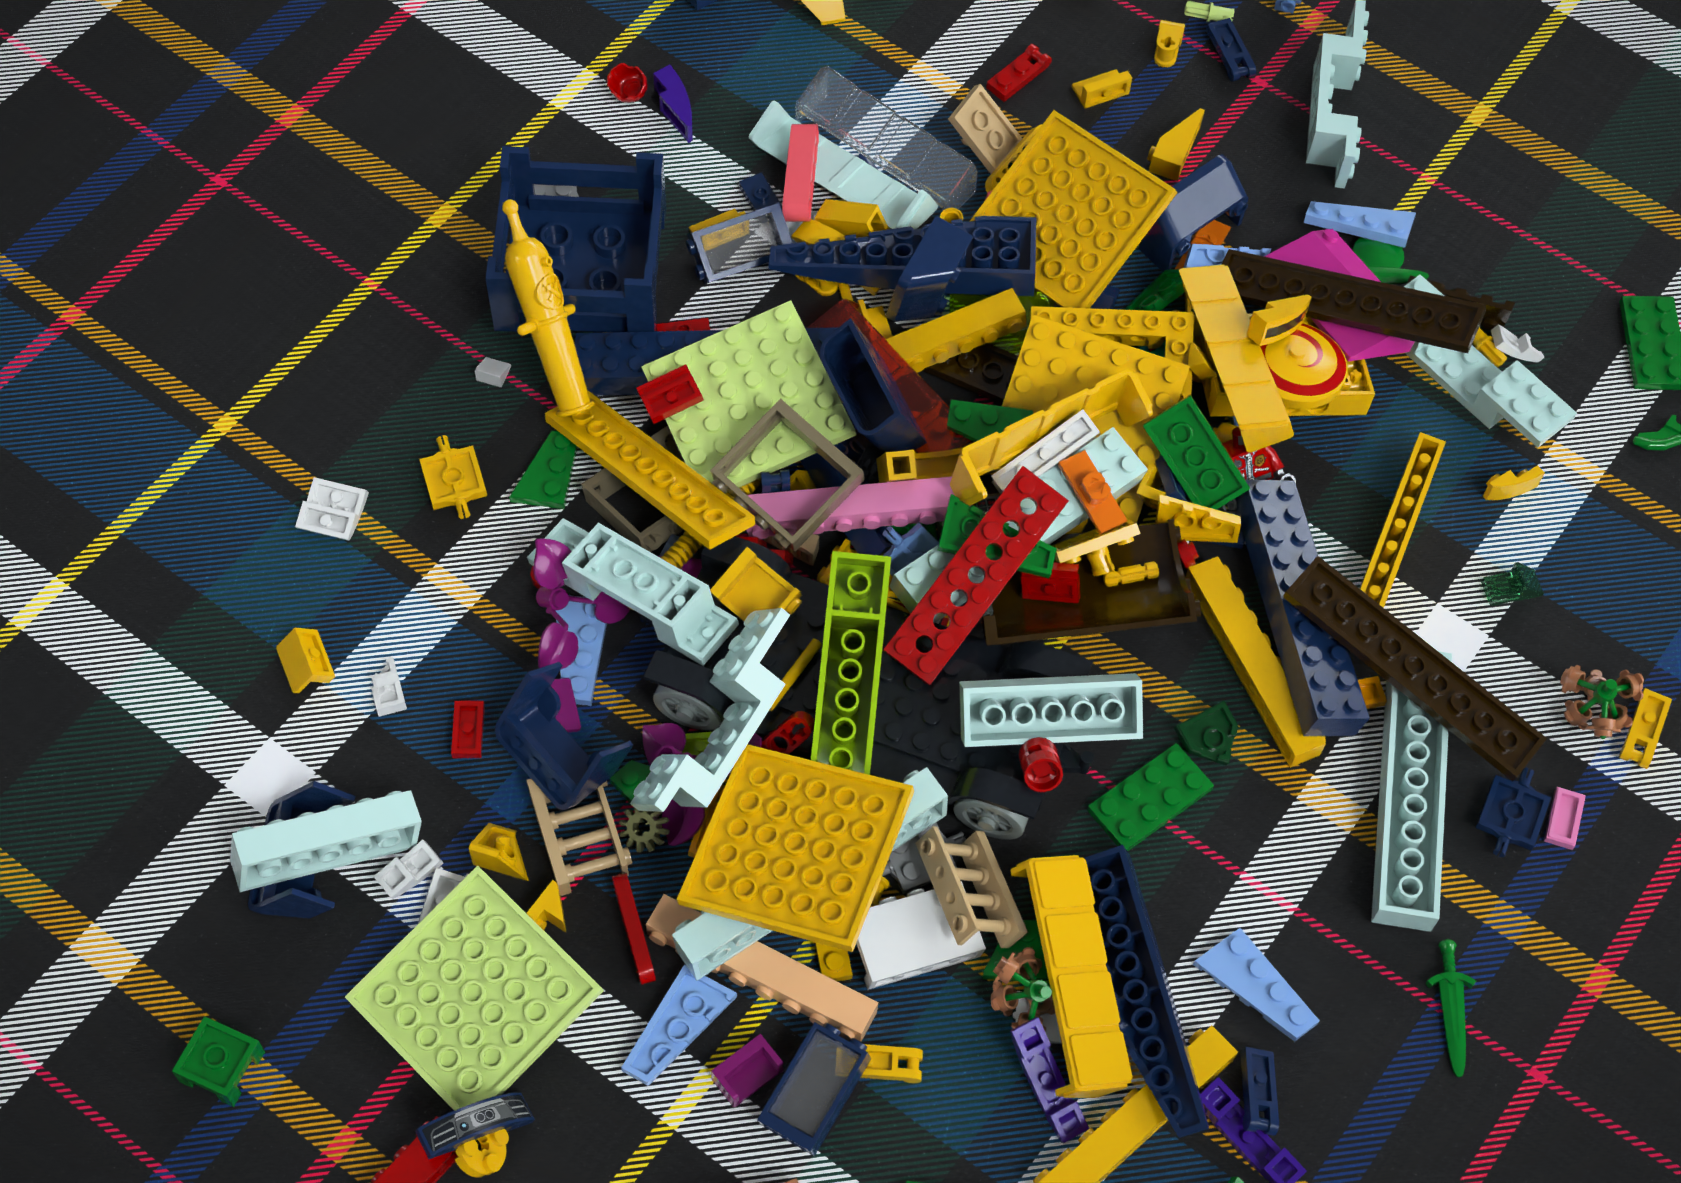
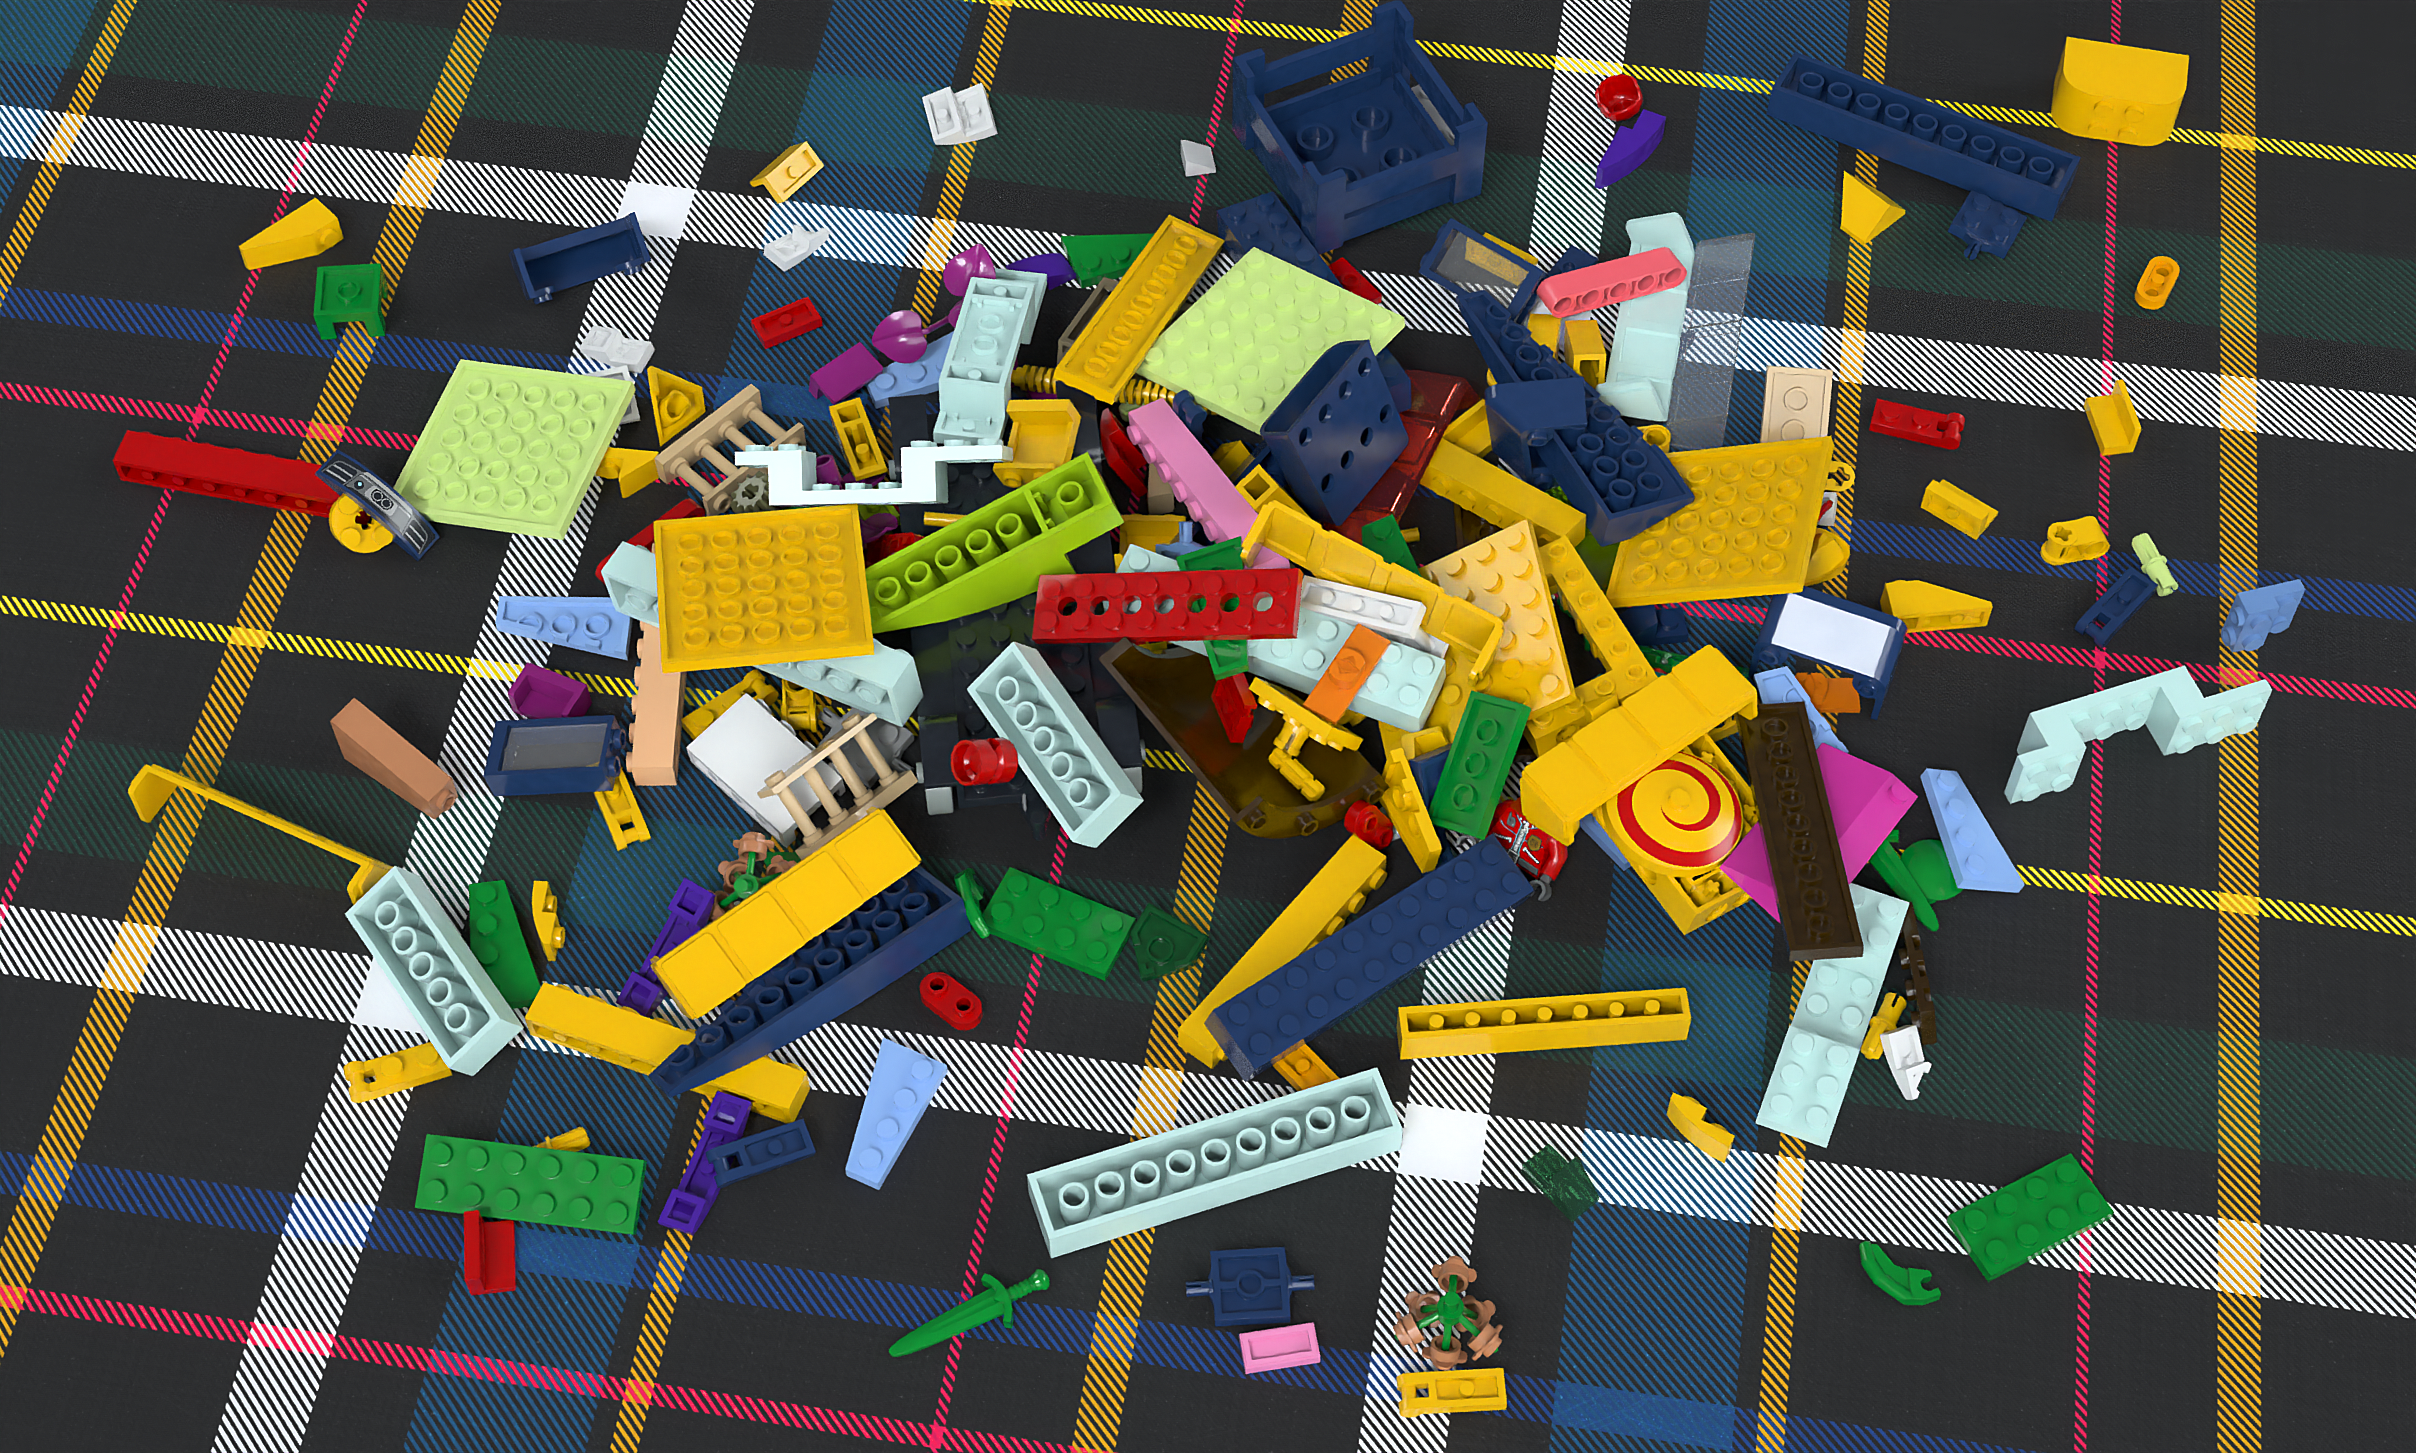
camera: 65 degrees right, 5 degrees down
light aqua brick [230,790,422,892] -> none
yellow plate [419,435,487,519] -> none
dark blue windscreen [495,662,633,810] -> none
yellow piece [502,199,595,417] -> none
red plate [636,364,704,424] -> none
dark tan window [710,398,865,552] -> none
yellow slope [1246,295,1311,346] -> none
dark brown plate [1282,556,1547,782] -> none
none -> yellow slope [239,198,344,270]
none -> yellow slope [532,881,565,961]
none -> yellow slope [829,397,888,481]
none -> red plate [920,972,983,1030]
none -> green piece [954,868,991,939]
none -> dark purple slope [1006,253,1077,290]

